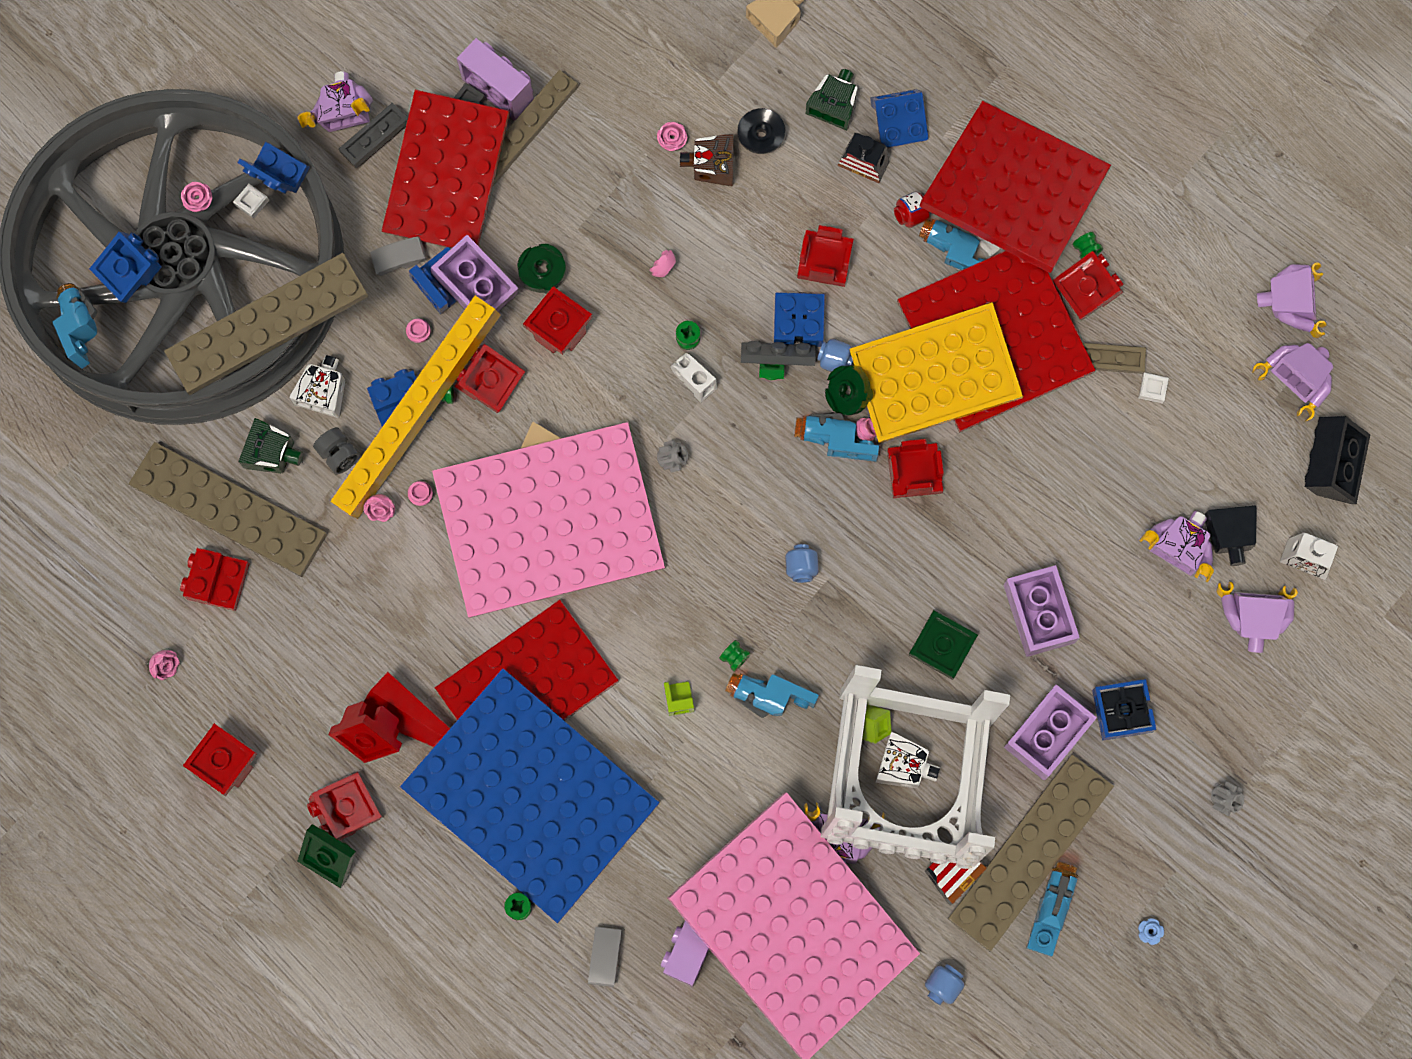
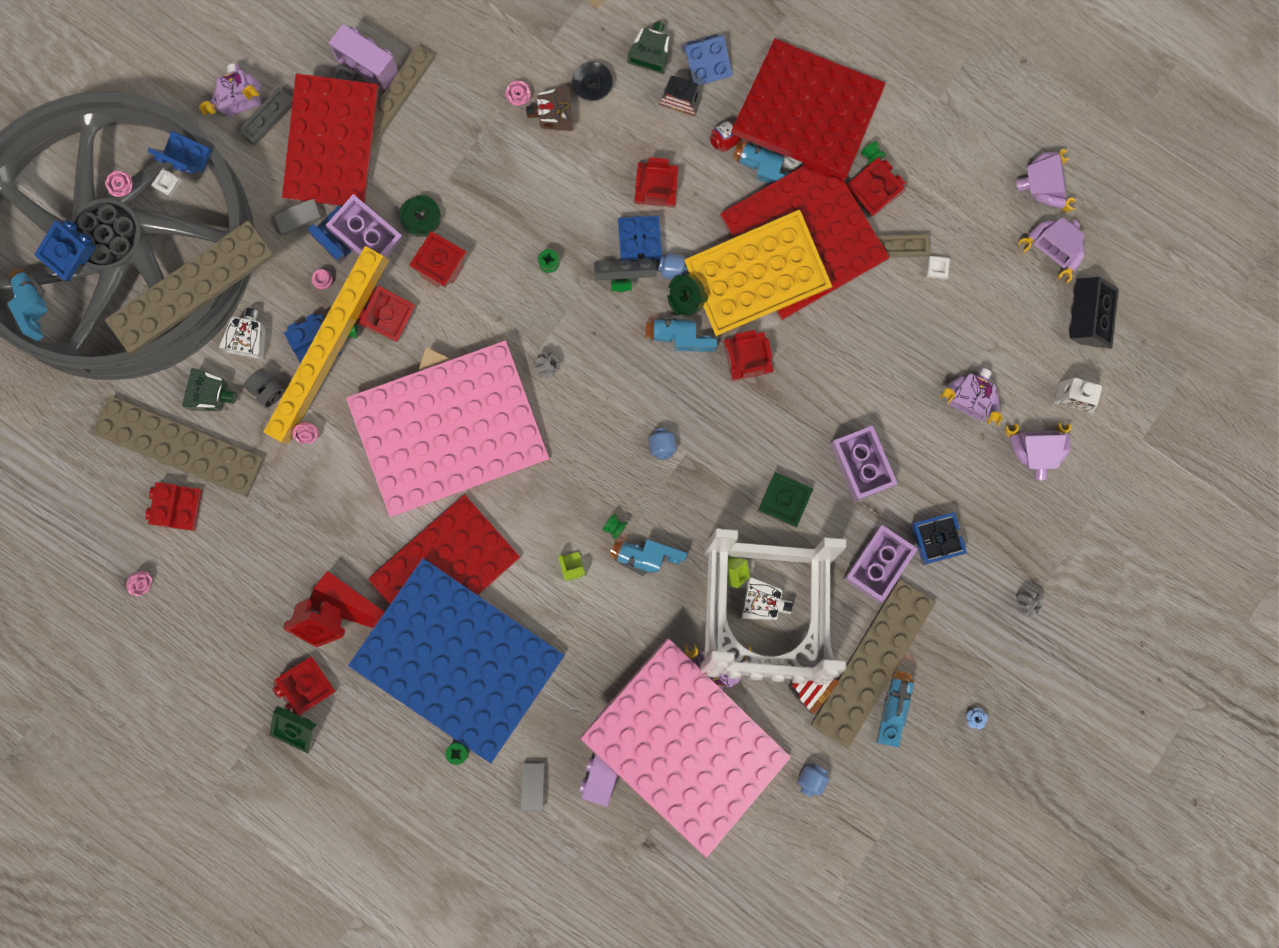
camera: 10 degrees left, 5 degrees up
red panel [183,723,257,796] -> none
bright pink plate [408,481,433,506] -> none
bright pink plate [650,249,676,277] -> none
white leg [670,353,717,403] -> none
bright pink plate [855,418,876,441] -> none
black torso [1204,505,1257,566] -> none

